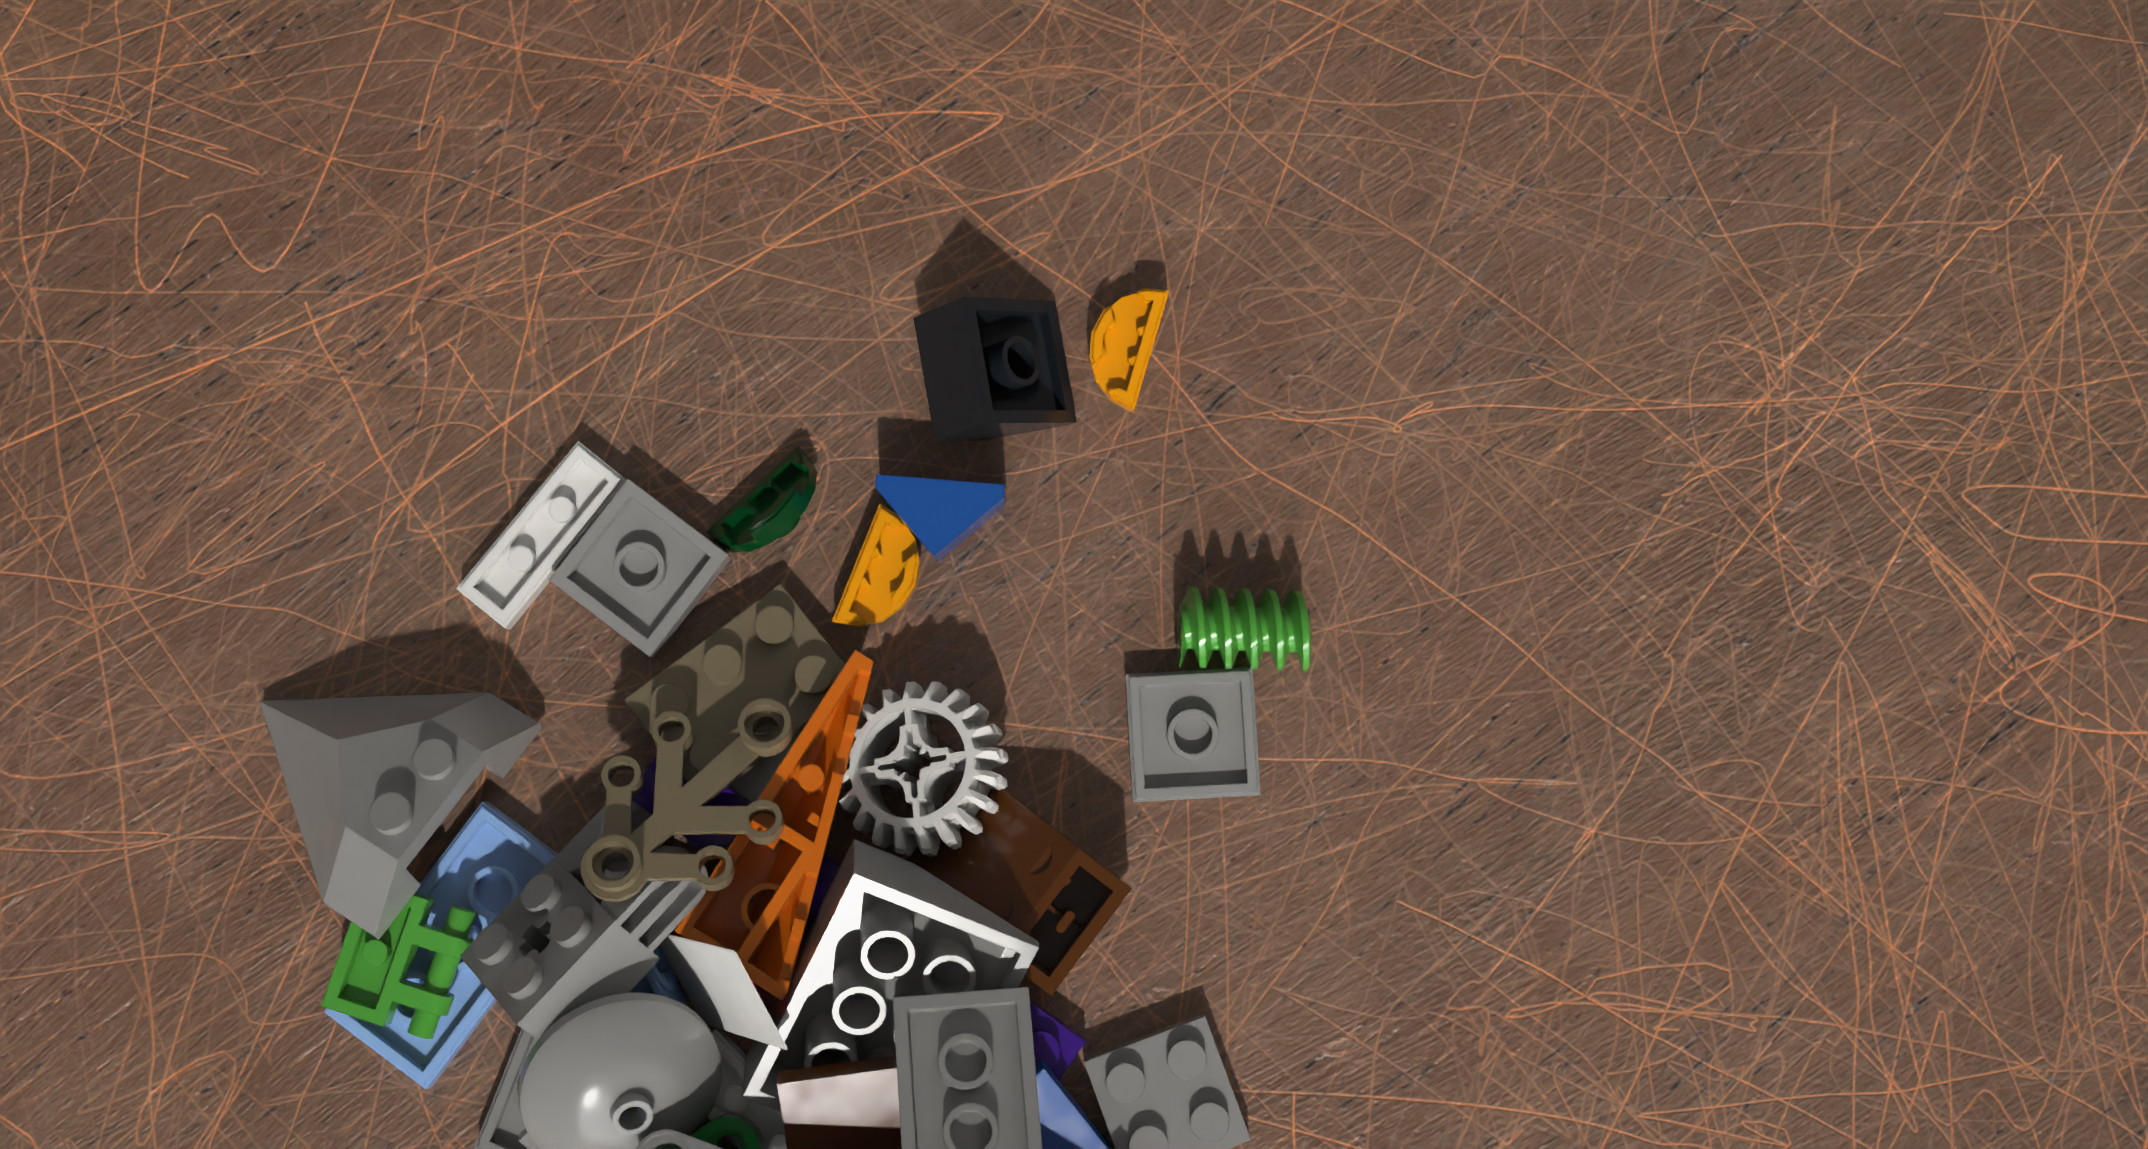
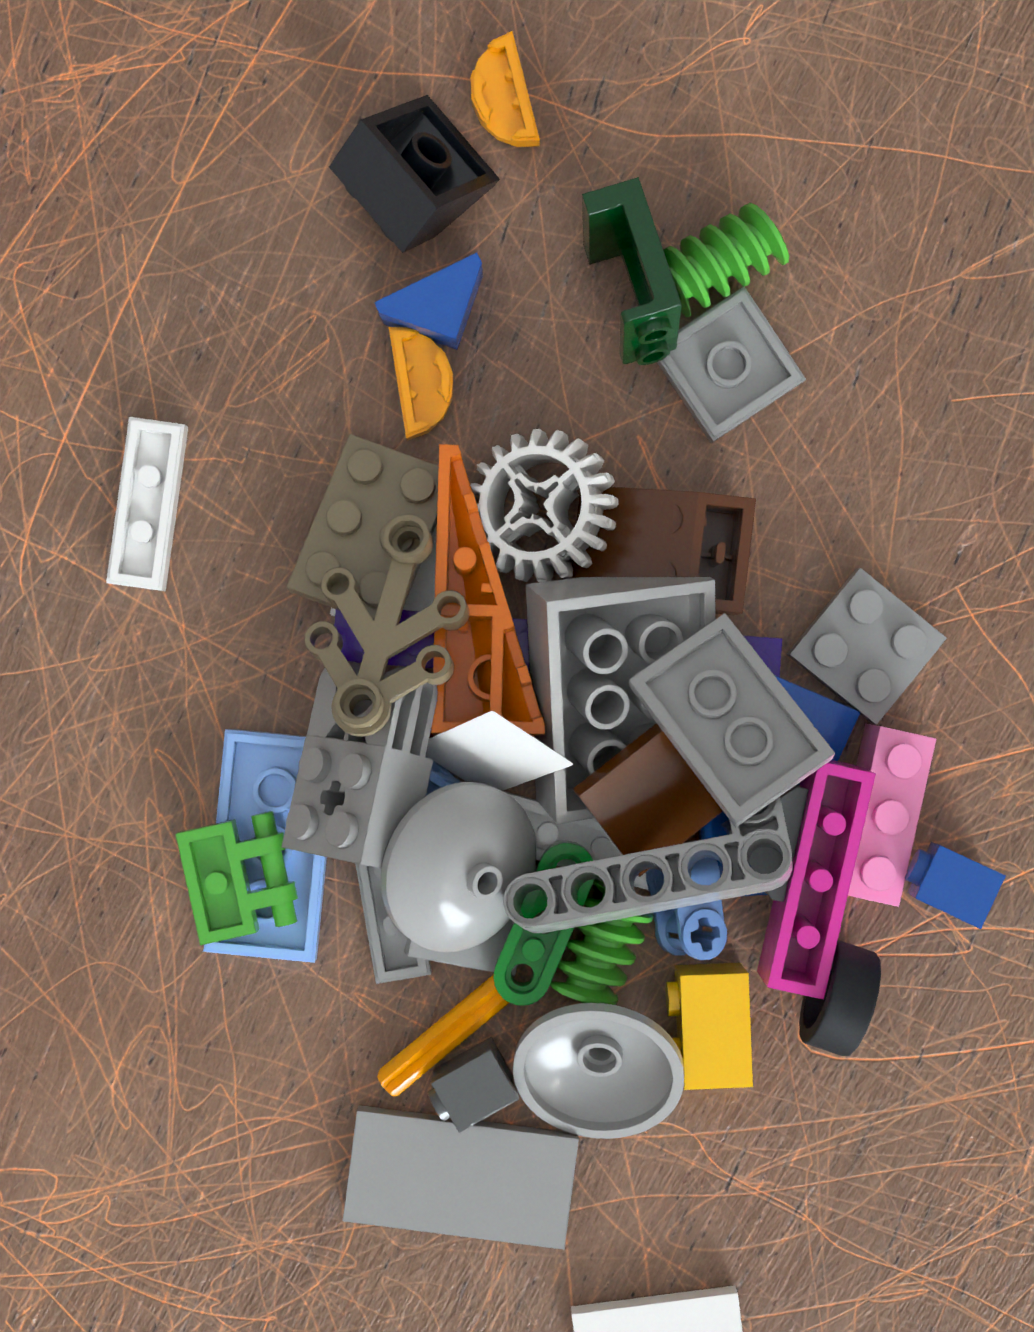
camera: 20 degrees left, 5 degrees up
light grey wedge [259,692,542,939] -> none
light grey plate [549,479,733,658] -> none
dark green plate [706,446,817,552] -> none
none -> dark green panel [582,177,682,365]

